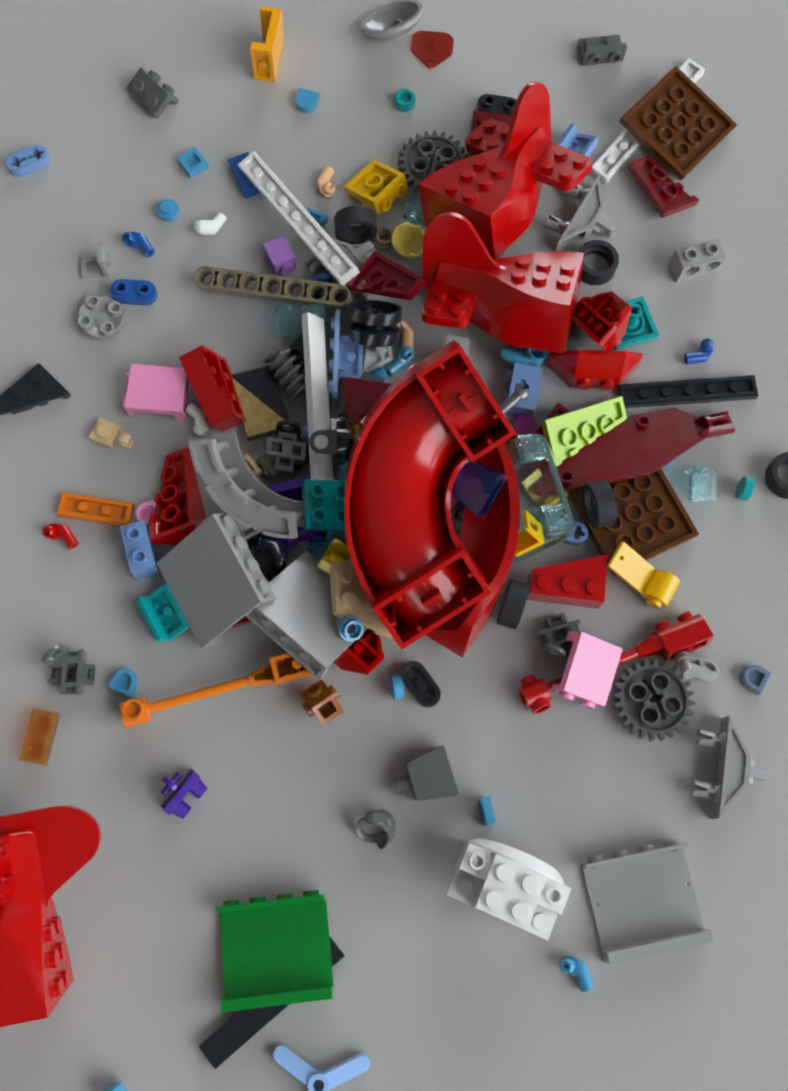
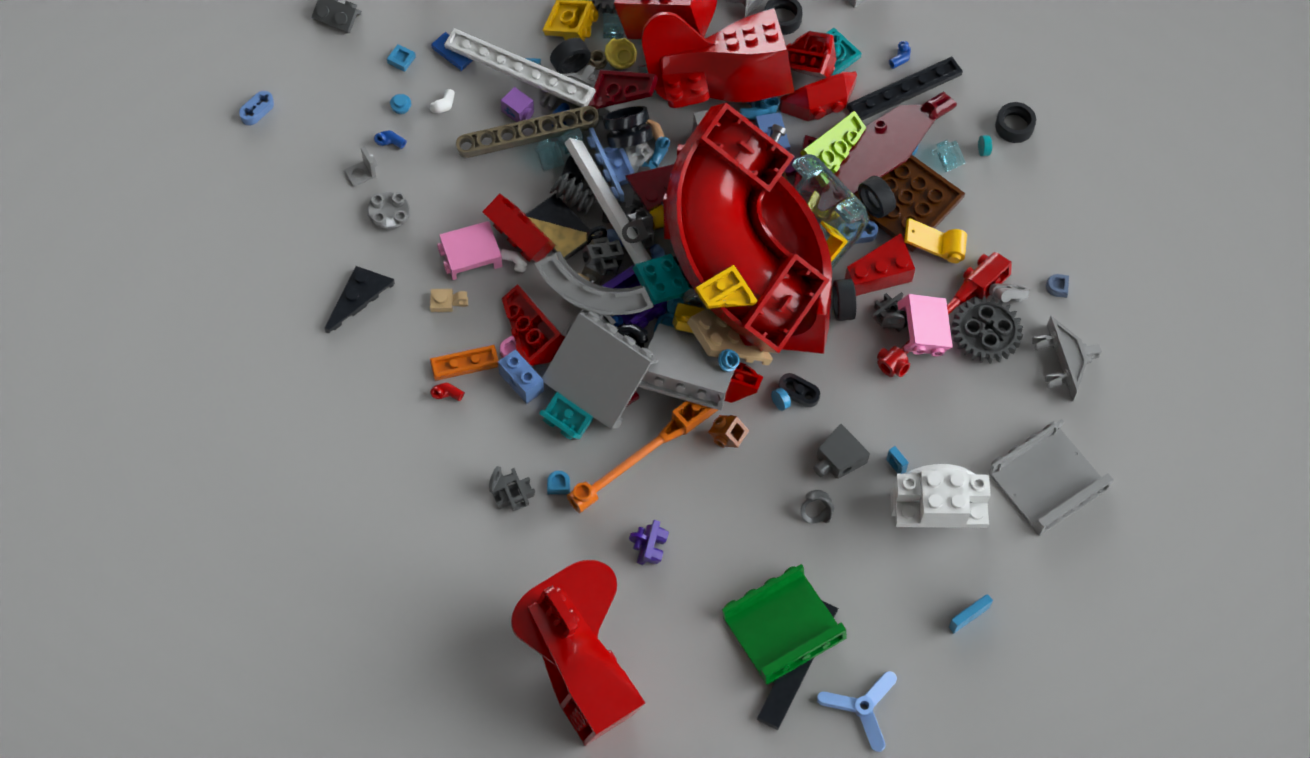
camera: 20 degrees left, 10 degrees down
clear orange plate [19,709,60,766] -> none
blue plate [110,279,158,305] -> none
light nougat arm [316,166,335,197] -> none
clear blue torso [452,460,508,517] -> none
dark azure arm [560,956,594,992] -> none
none -> yellow wing [695,265,757,309]
none -> dark azure tile [949,594,993,633]

